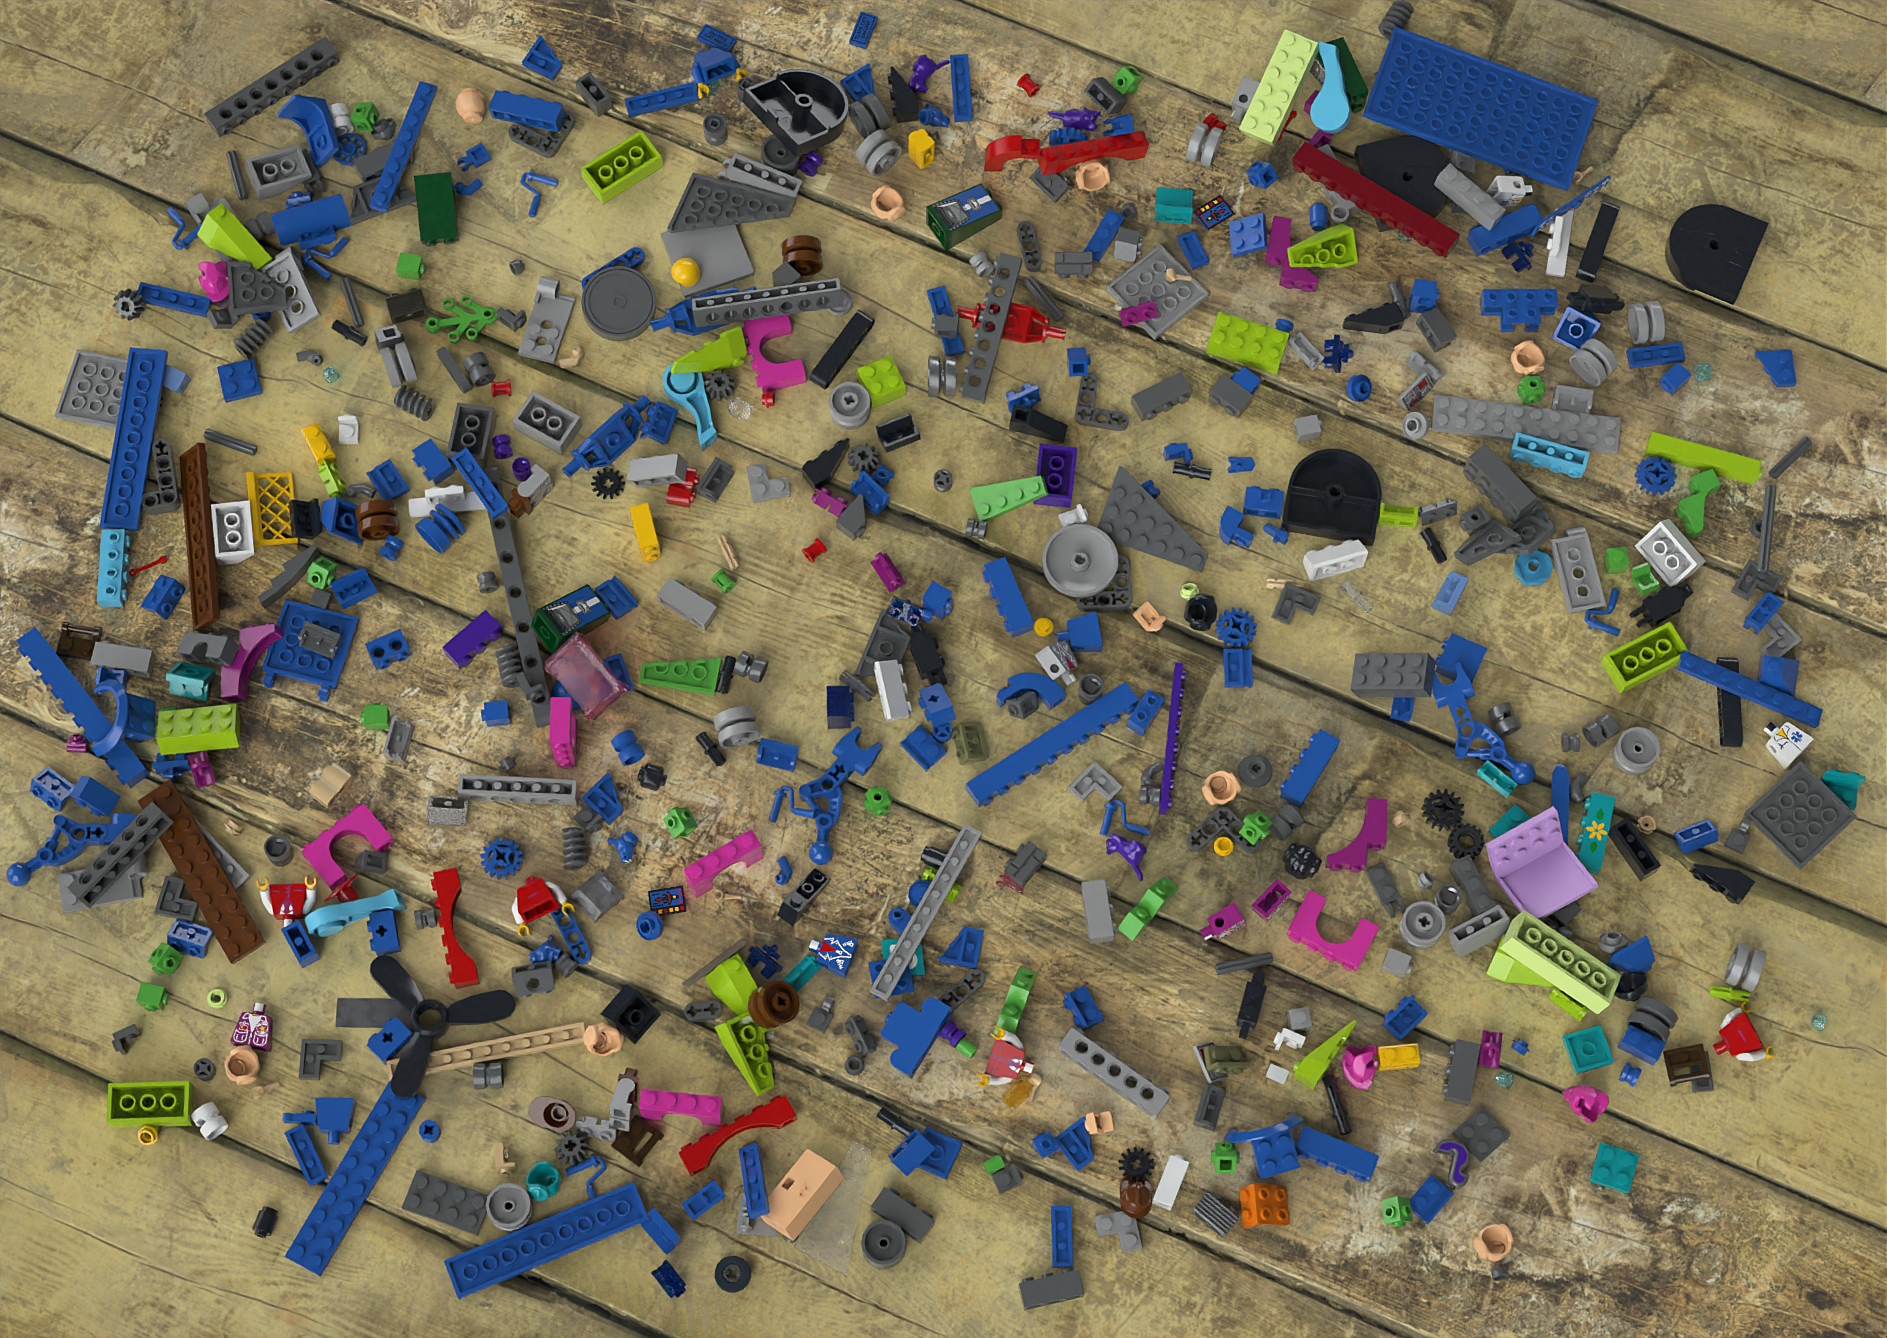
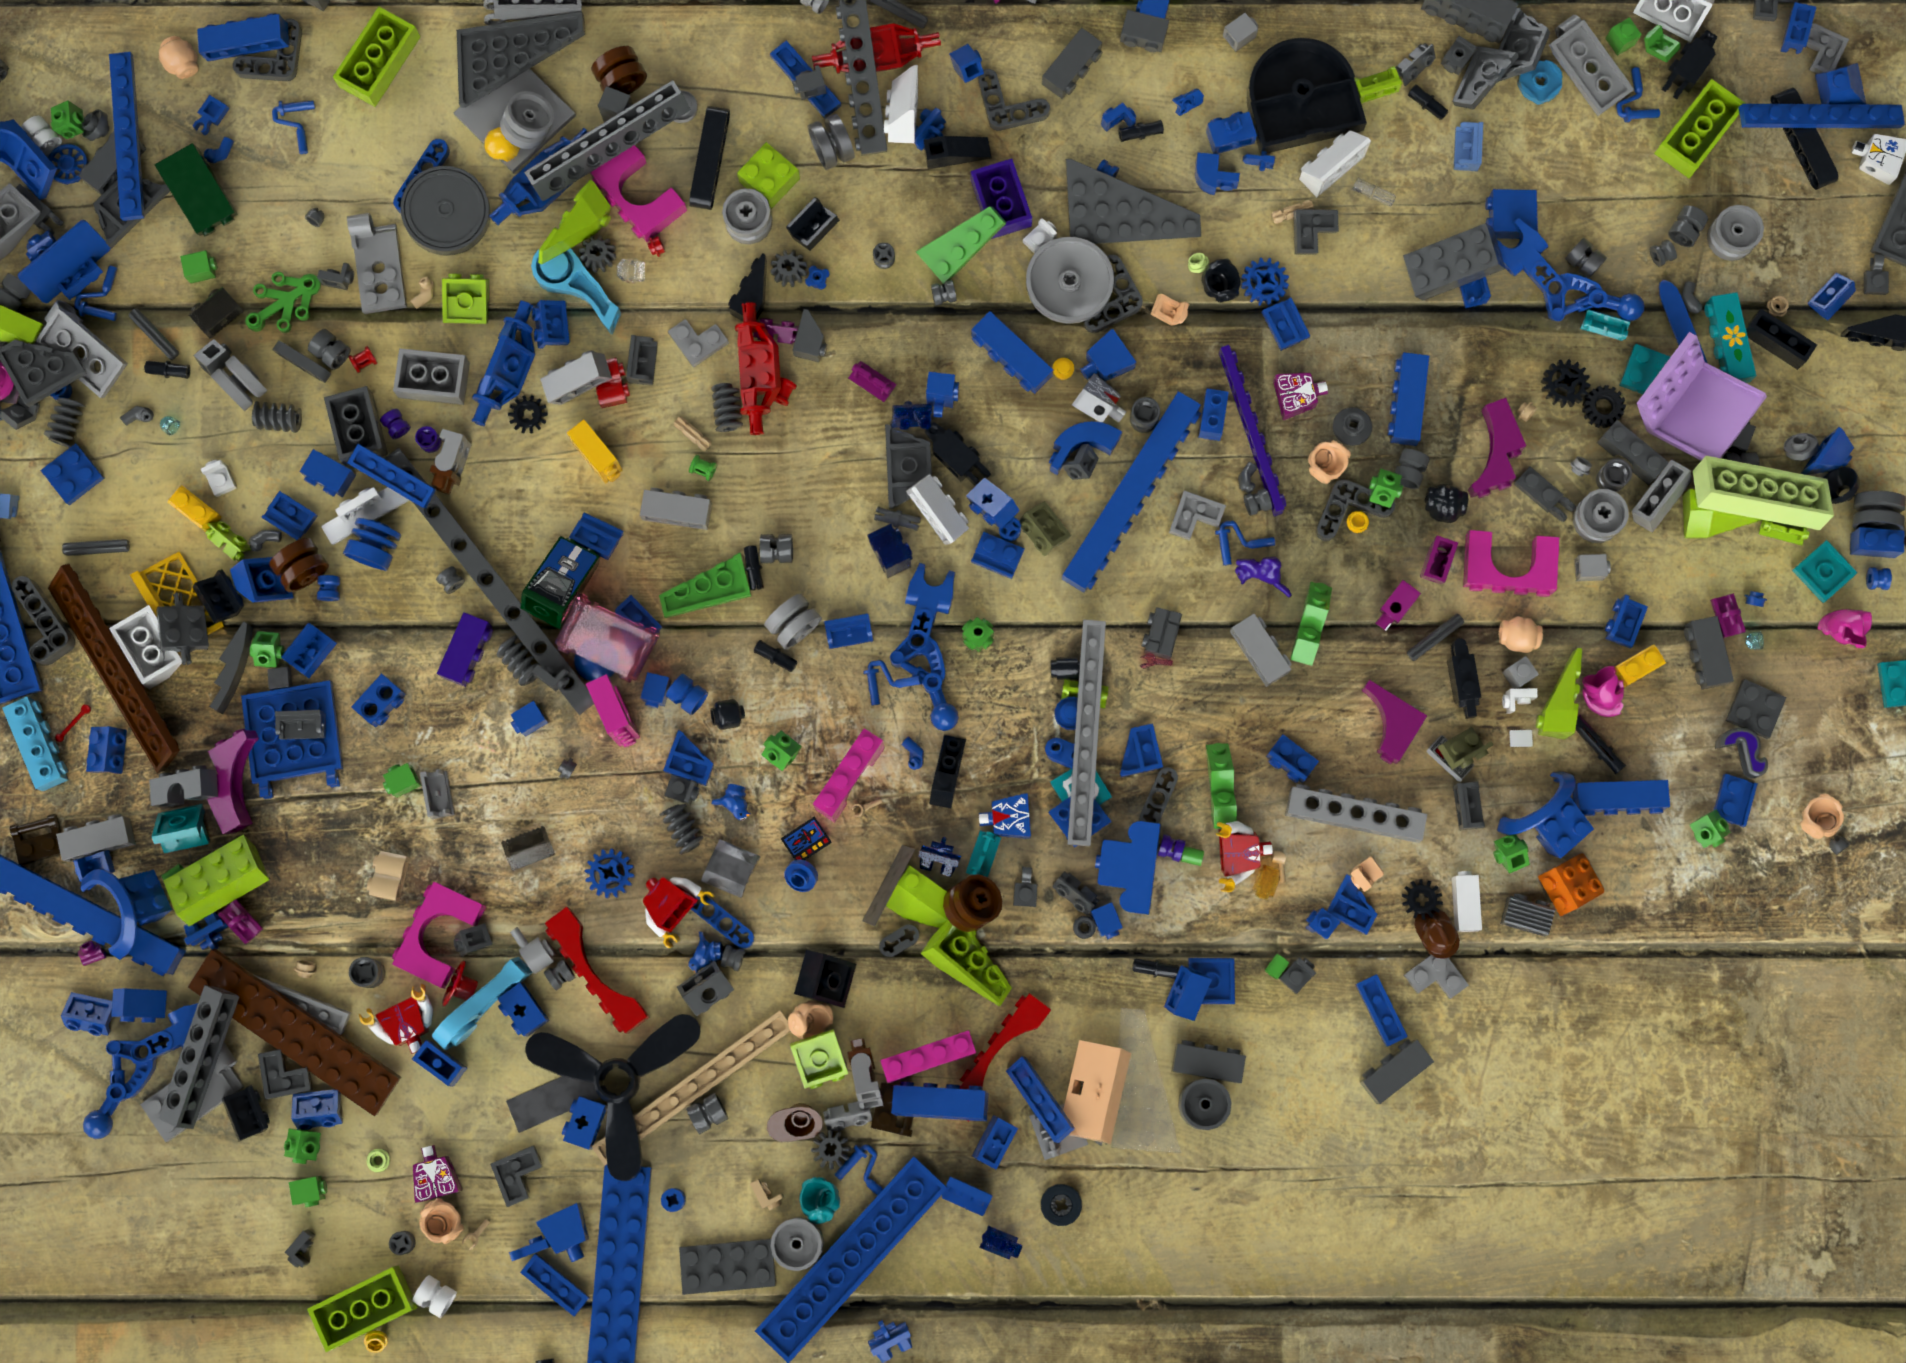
camera: 20 degrees left, 10 degrees up
light grey brick [458,774,579,805] -> none
blue hinge [850,471,890,515] -> none
none -> dark grey plate [156,593,209,665]
none -> black bracket [222,1085,270,1142]
none -> lime plate [442,273,489,324]
none -> light grey wheel [500,91,554,149]
none -> light grey piece [510,927,555,974]
none -> blue brick [640,672,672,709]
none -> dark grey piece [711,383,743,432]
none -> red plate [735,302,781,435]
none -> lime plate [790,1029,848,1089]
none -> blue hips [868,1320,912,1363]
none -> white slope [884,65,918,143]
none -> blue brick [891,1082,989,1122]
none -> blue brick [1090,903,1123,940]
none -> magenta torso [1273,373,1328,420]
none -> magenta arch [1362,680,1427,764]
none -> light nougat hair [1498,616,1543,653]

